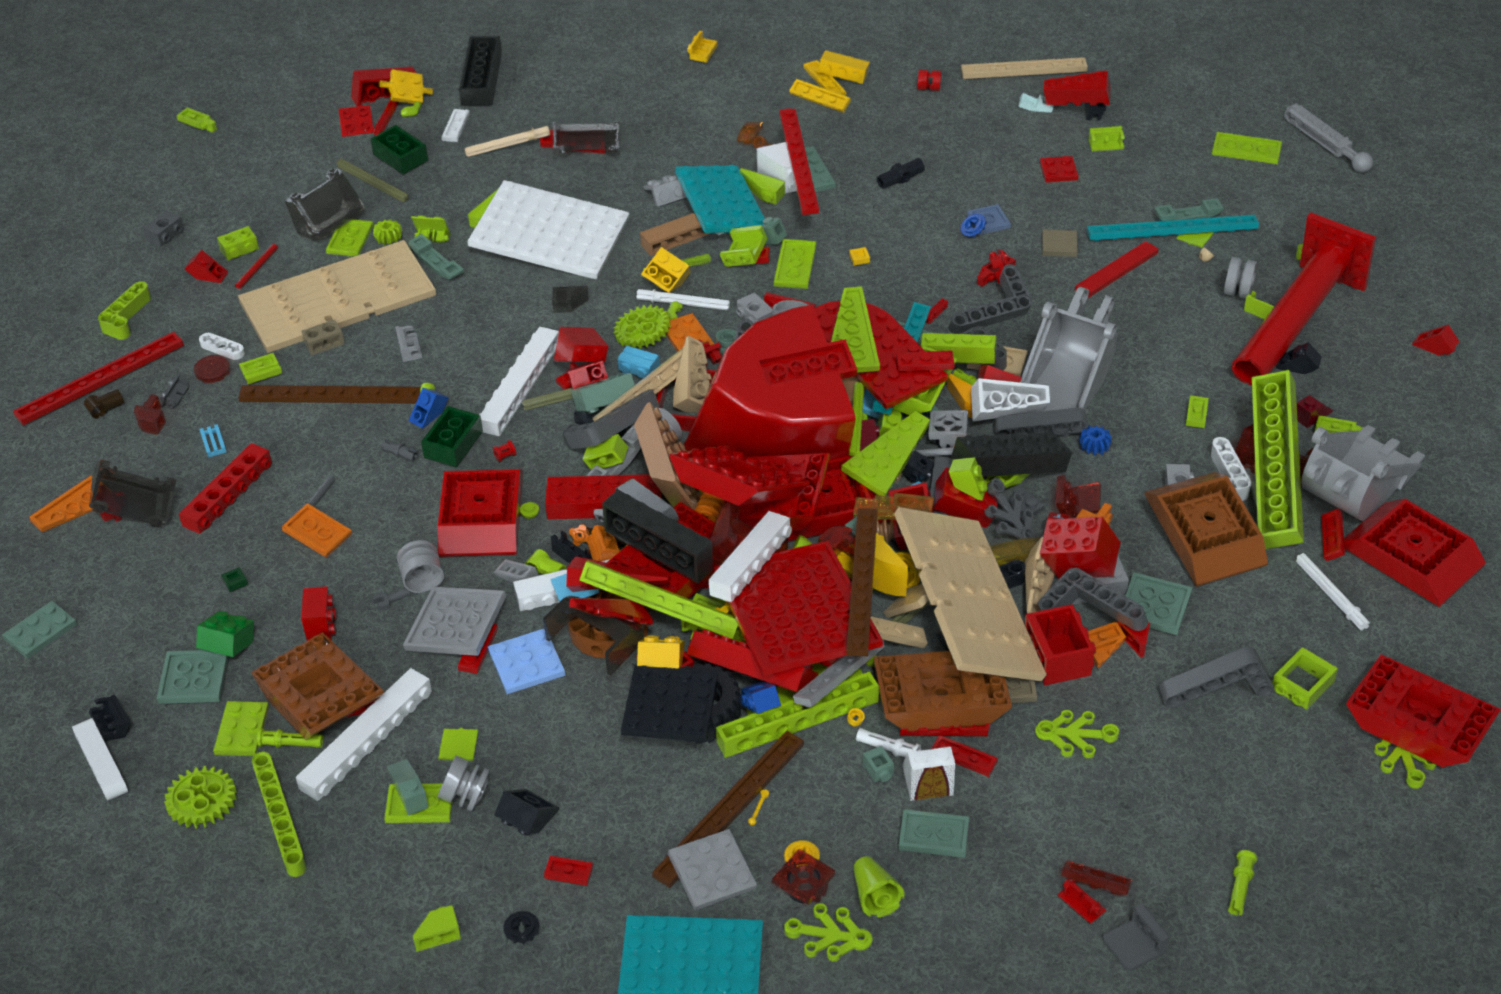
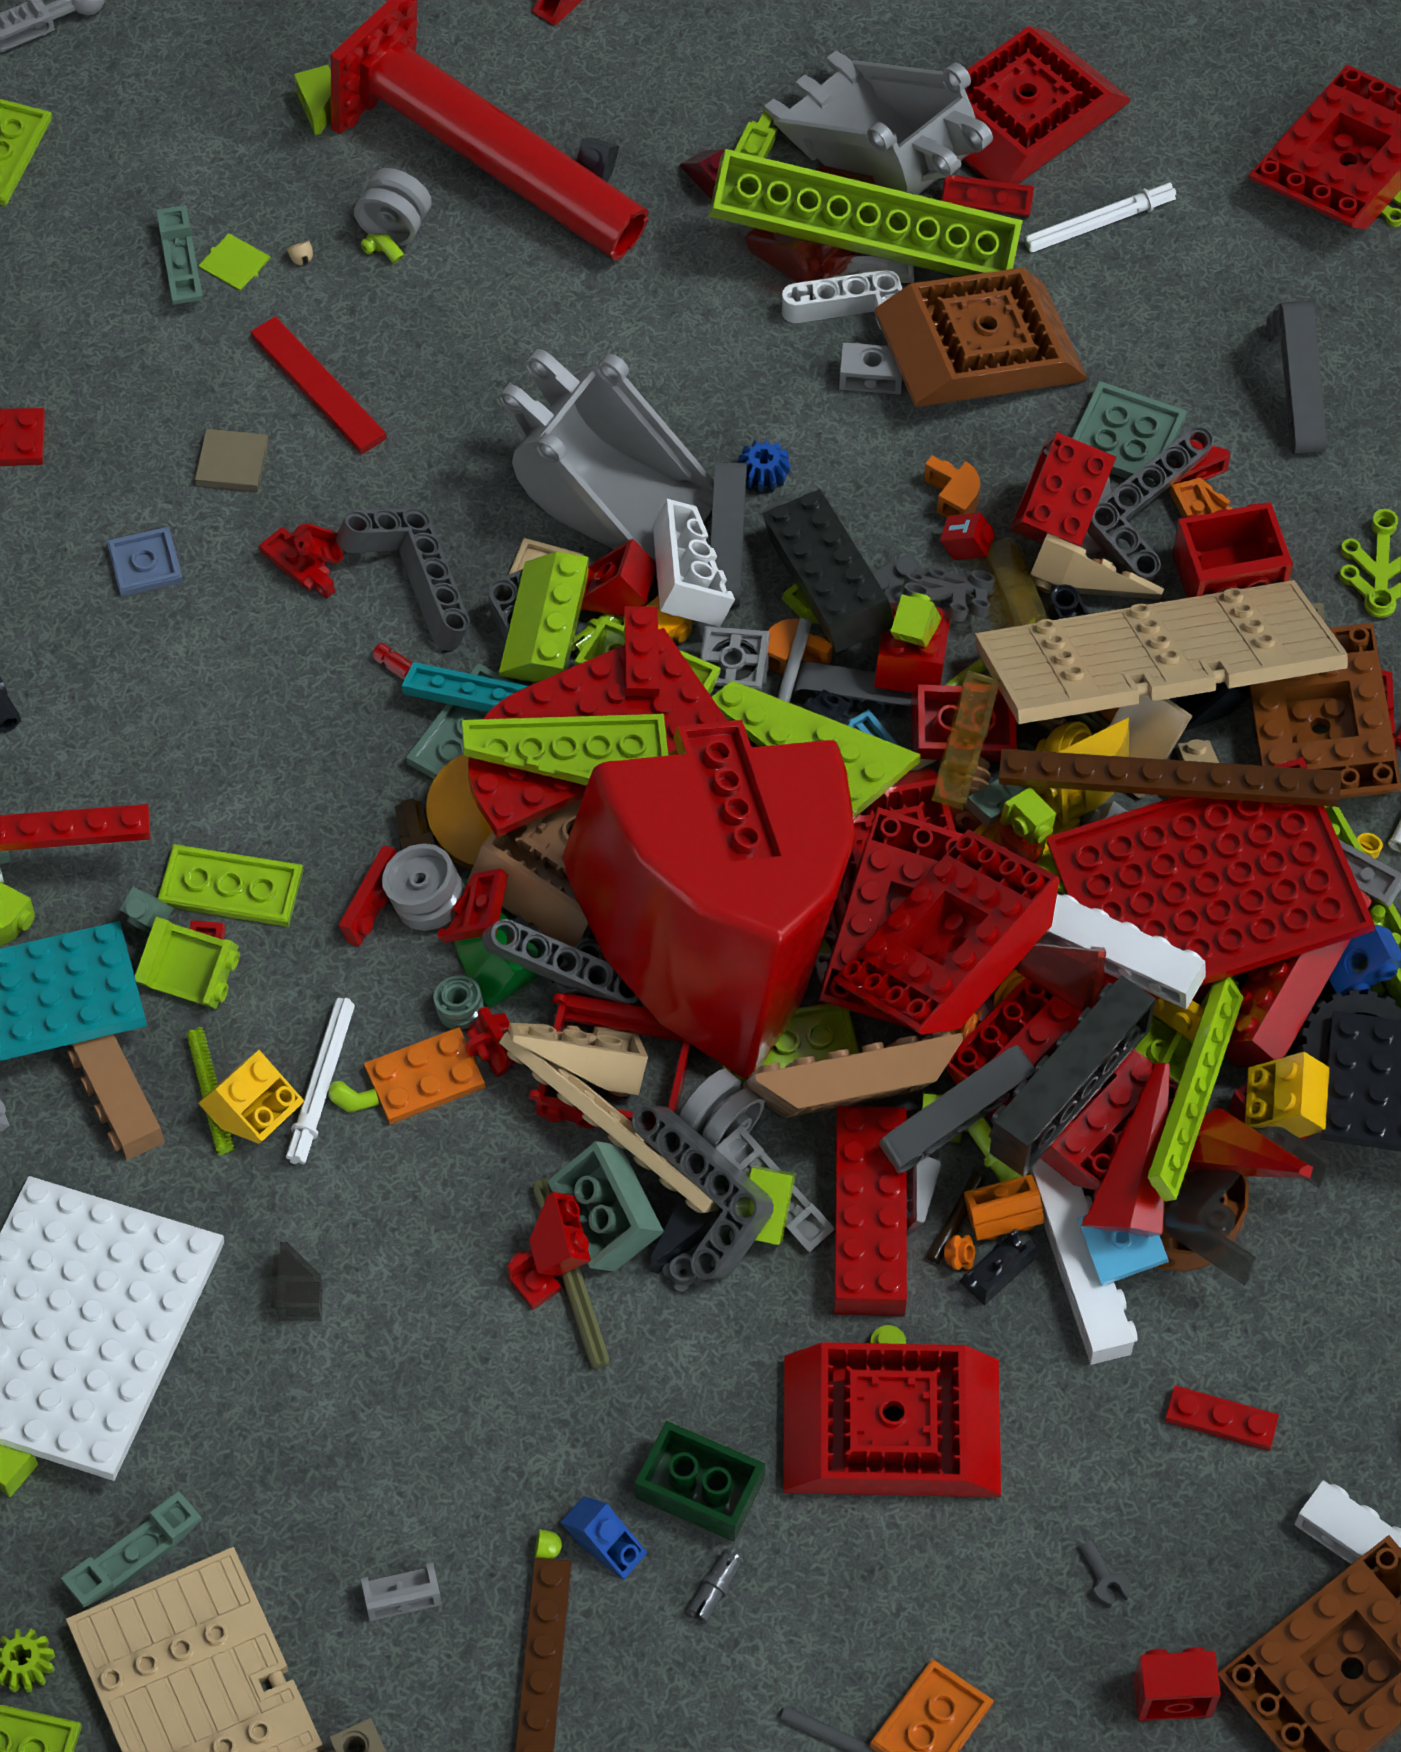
camera: 90 degrees left, 15 degrees up
light grey wheel [397,540,444,593] -> none
light grey plate [403,587,506,656] -> none
lime hinge [411,215,451,243] -> none
white brick [479,327,559,436] -> none
light blue plate [487,628,565,694] -> none
red bush [492,440,517,462] -> none
light grey slope [494,559,539,583] -> none
lime piece [525,549,567,575] -> none
red slope [554,327,609,362] -> none
lime gear [614,305,671,349] -> none
medium azure brick [618,346,660,378] -> none
light grey brick [736,292,773,324] -> none
yellow plate [849,247,870,266] -> none
blue gear [961,214,987,238] -> none
clear red bracket [1055,475,1101,518] -> none
teal plate [1087,215,1259,241] -> none
lime plate [1186,395,1209,428] -> none
lime hinge [1244,291,1274,319] -> none
lime window [1272,647,1338,710] -> none
none -> lime arm [361,233,405,264]
none -> lime brick [1000,787,1056,846]

